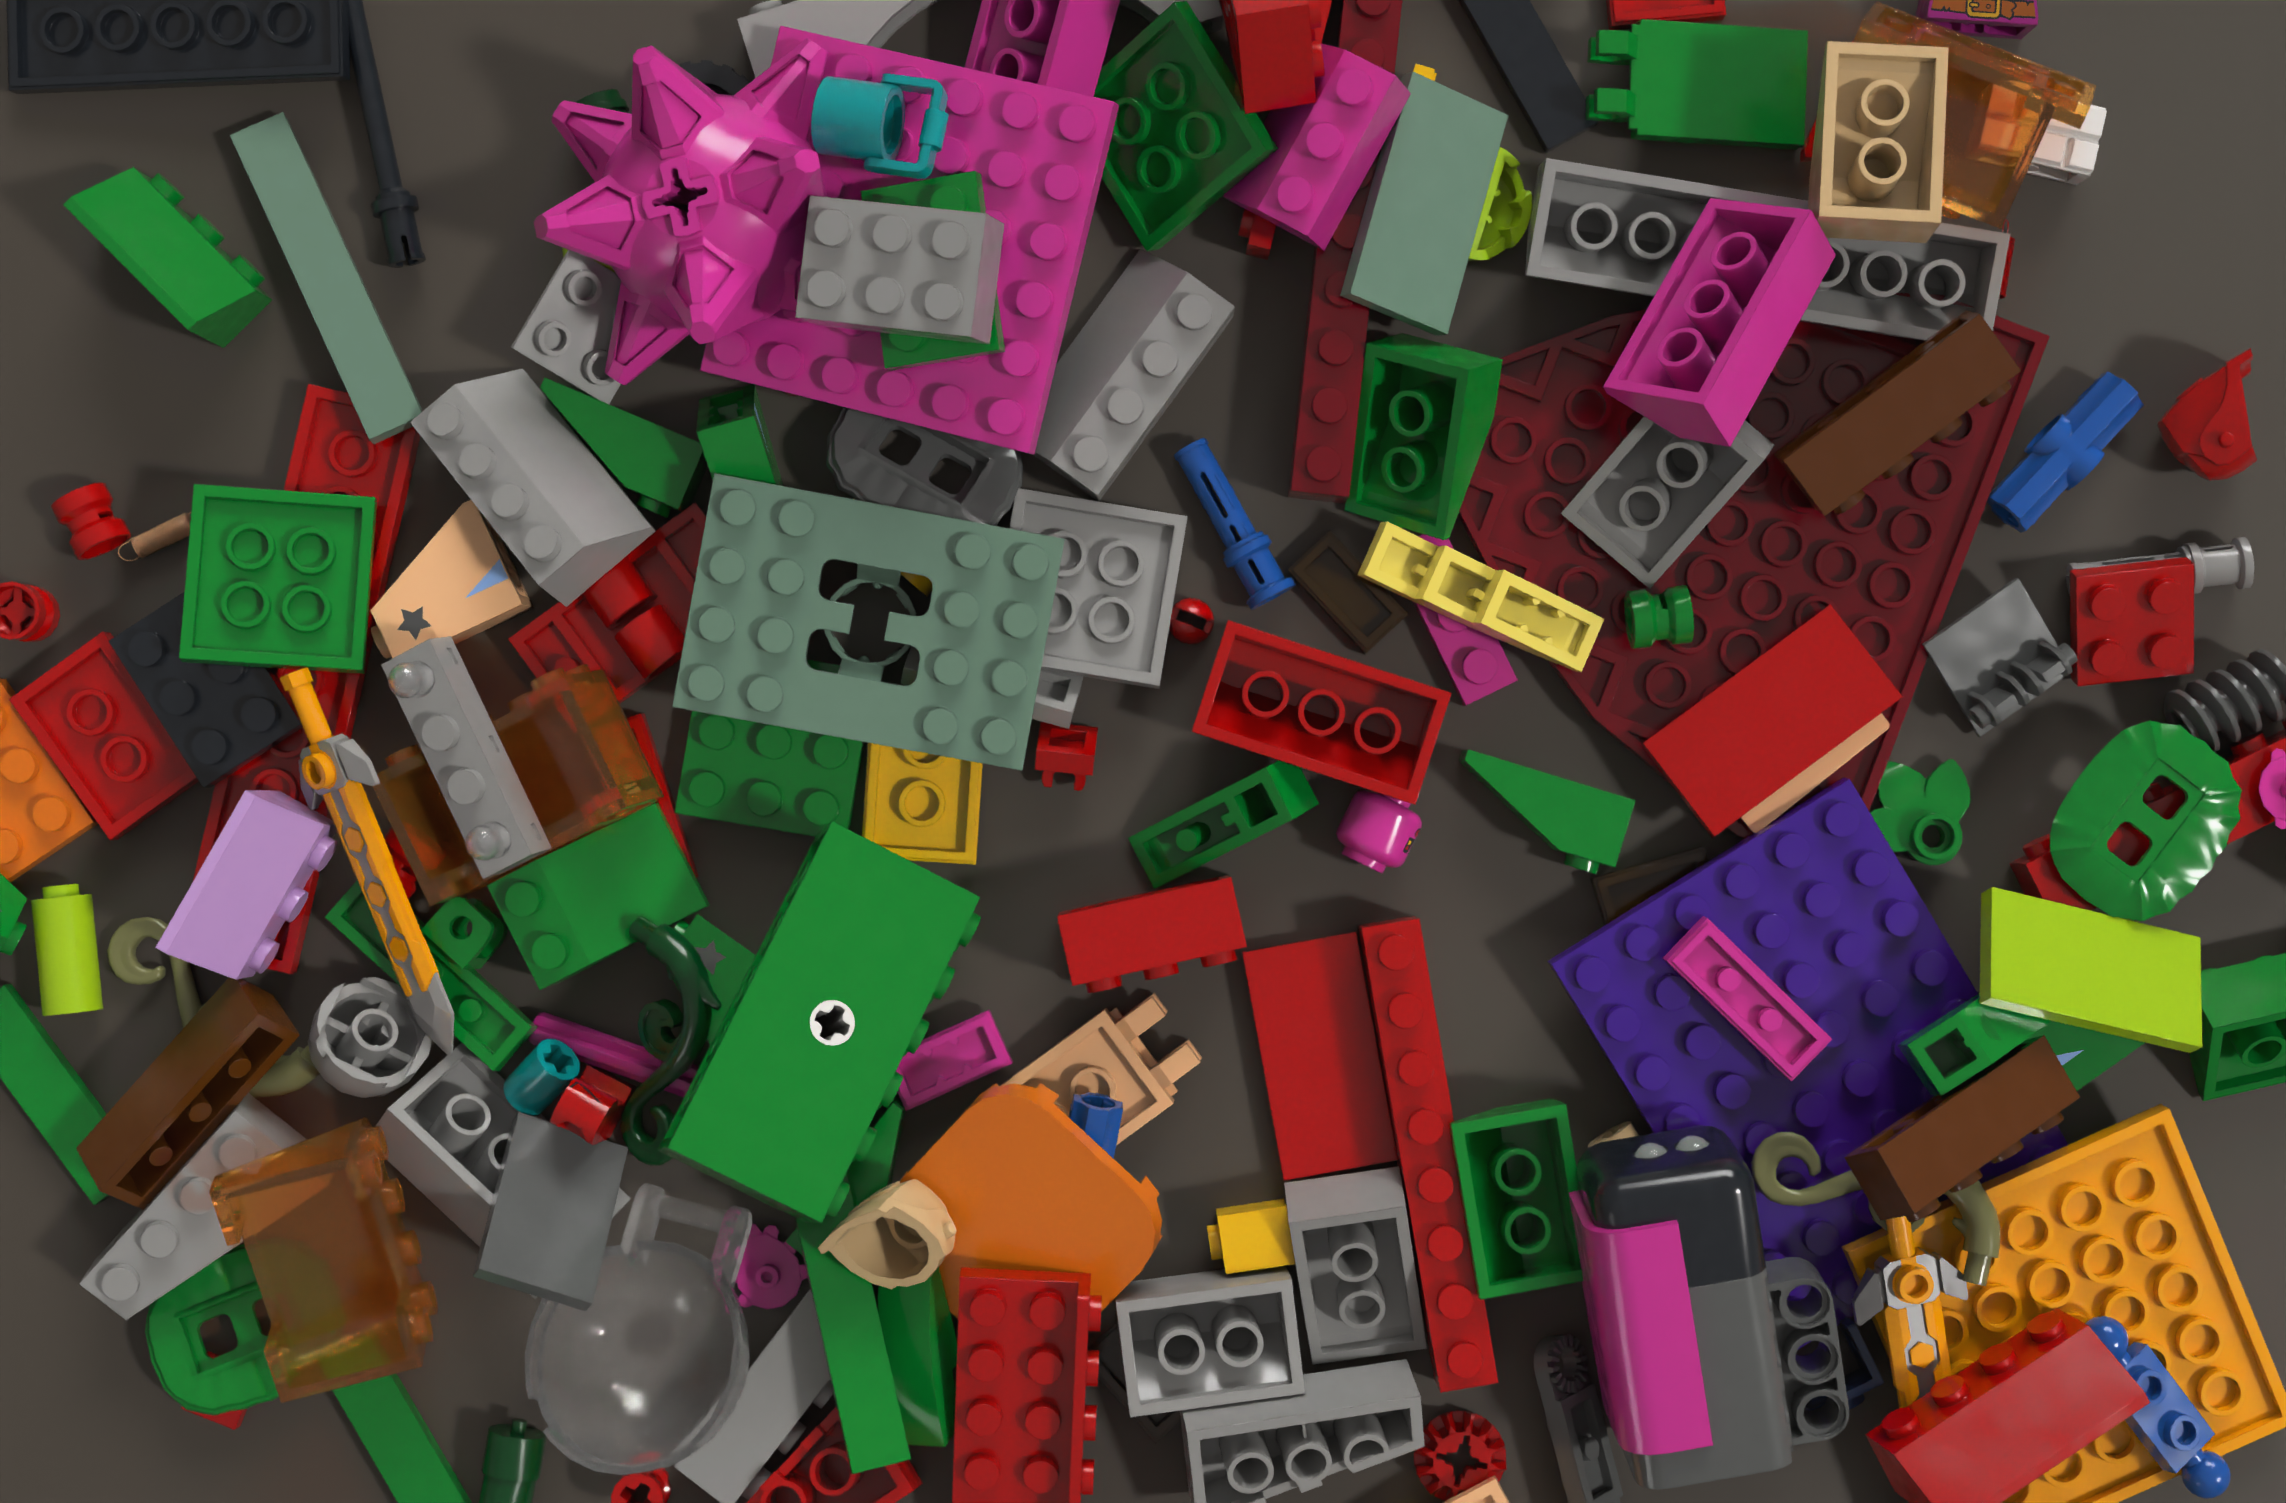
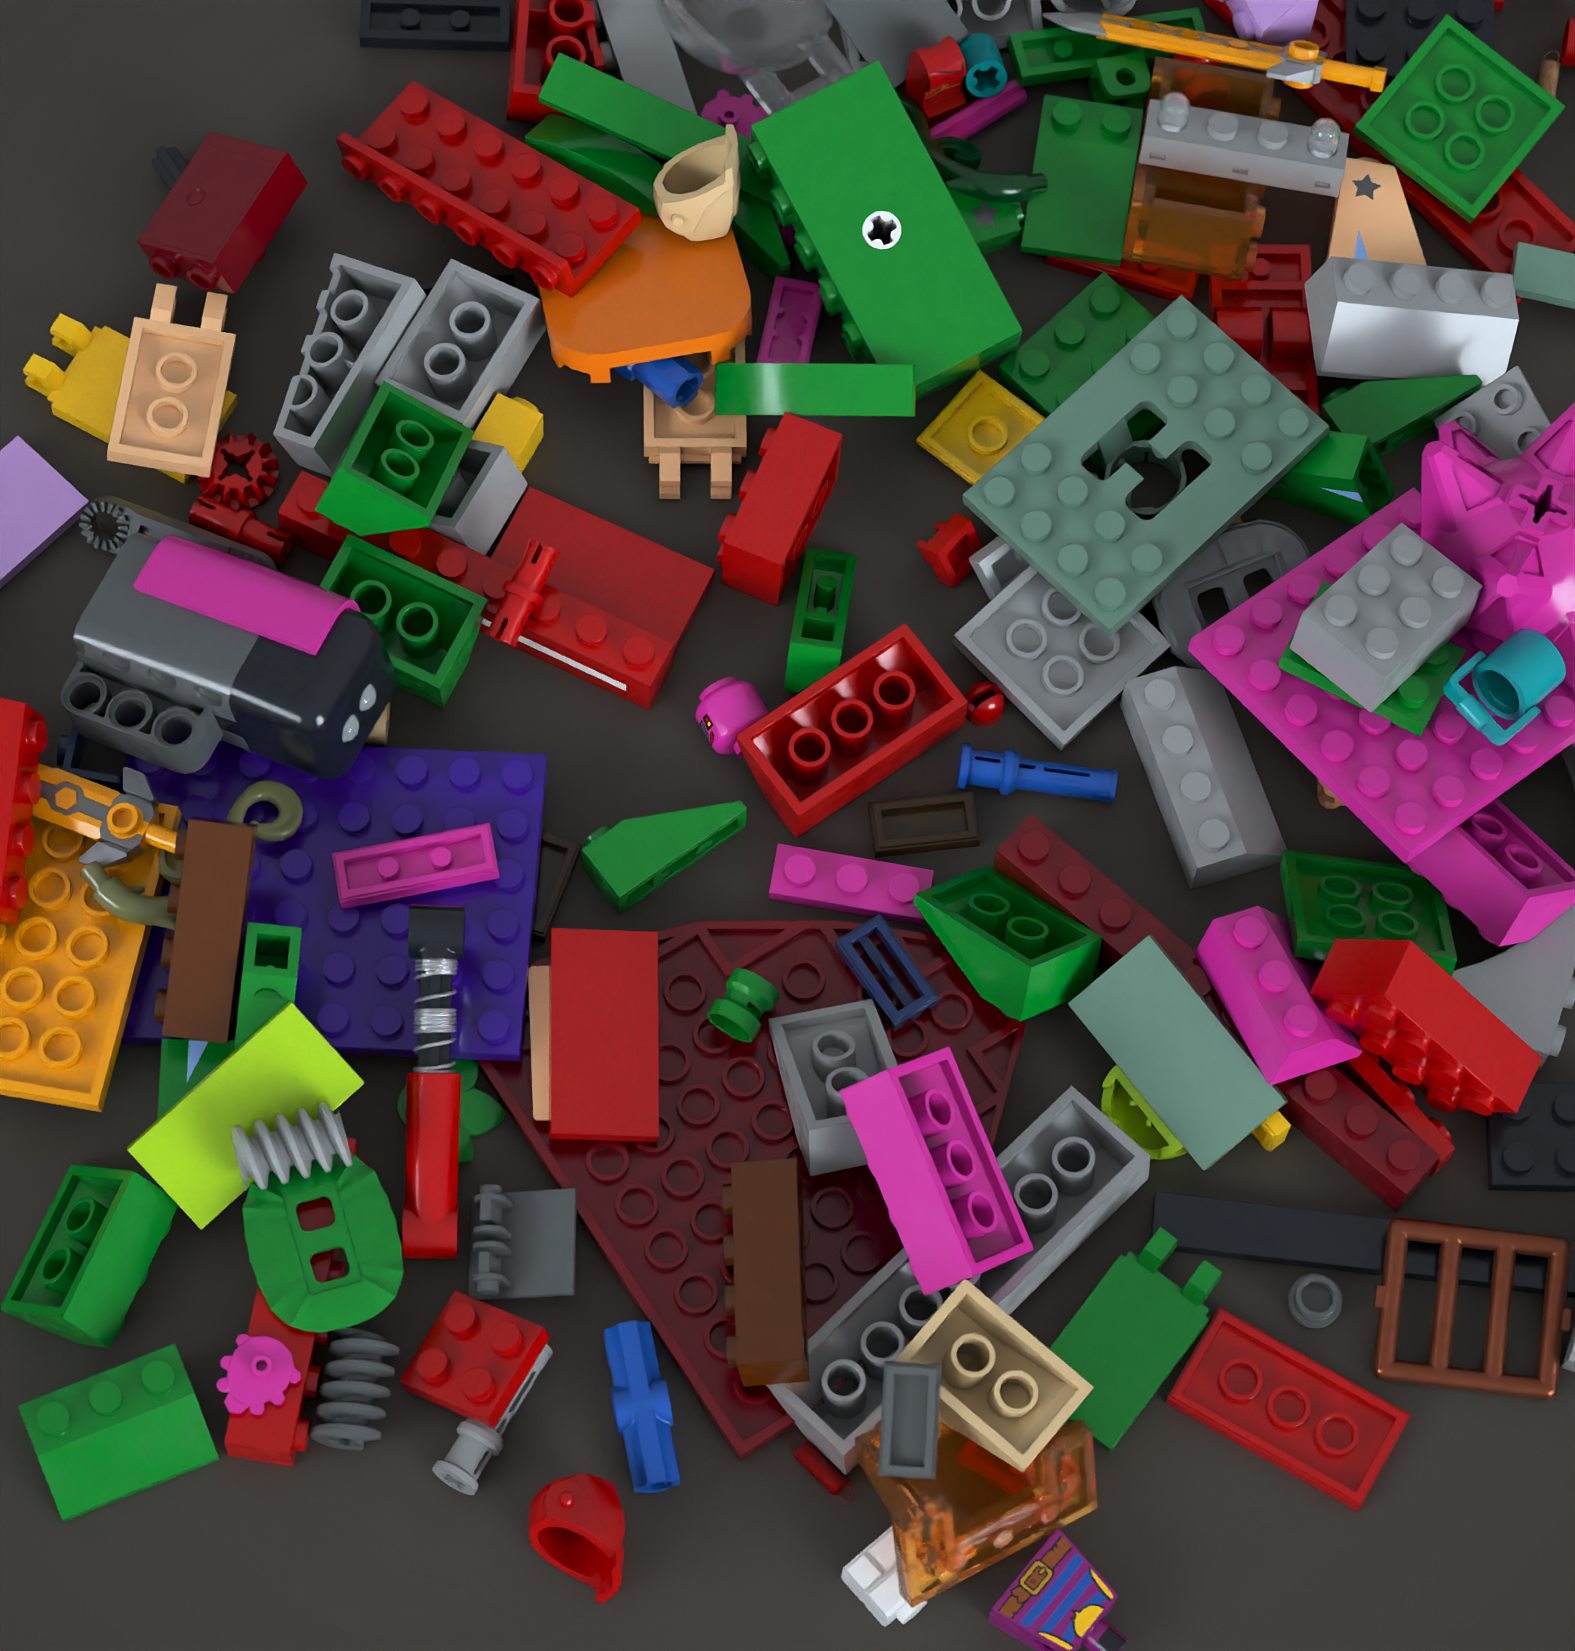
camera: 120 degrees right, 20 degrees down
light yellow slope [1357,521,1604,672] -> none
none -> red pin [189,494,295,565]
none -> light grey piece [231,1102,353,1192]
none -> green slope [315,381,474,536]
none -> piece [402,904,465,1259]
none -> red pin [485,539,560,648]
none -> green slope [715,363,916,417]
none -> dark blue tile [835,914,939,1032]
none -> dark grey tile [878,1361,942,1479]

